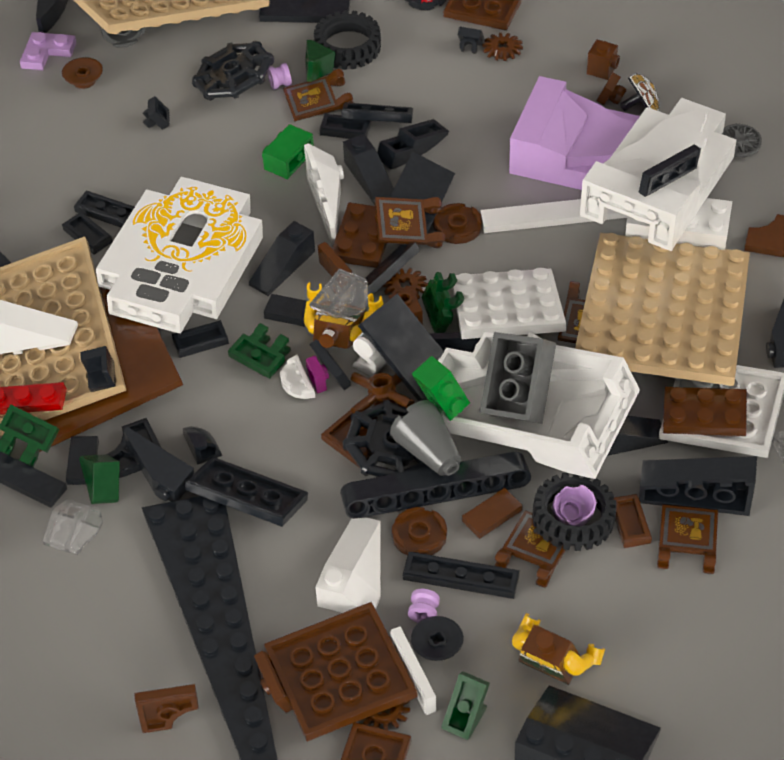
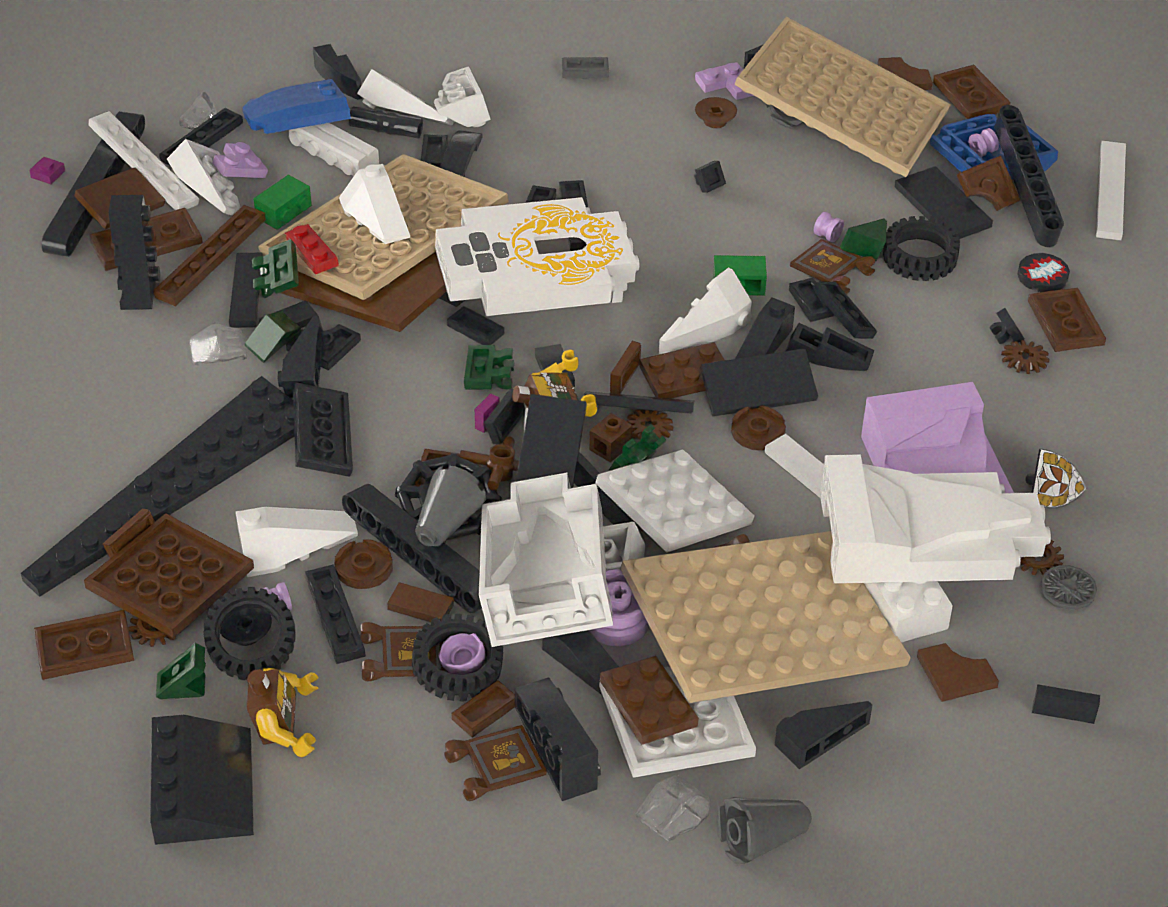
camera: 55 degrees right, 5 degrees down
black panel [80,346,116,392] -> none
reddish brown tile [134,684,199,733] -> none
black brick [183,426,223,465] -> none
black plate [192,41,274,101] -> none
black slope [249,221,315,296] -> none
white plate [280,355,315,399] -> none
clear slope [309,268,368,318] -> none
reddish brown flag [375,197,445,248] -> none
white tile [390,626,436,715] -> none
green brick [412,356,470,421] -> none
dark grey brick [480,332,556,424] -> none
reddish brown brick [587,39,620,80] -> none
reddish brown tile [596,72,627,105] -> none
black tile [638,144,701,197] -> none
none -> black tyre [203,587,296,680]

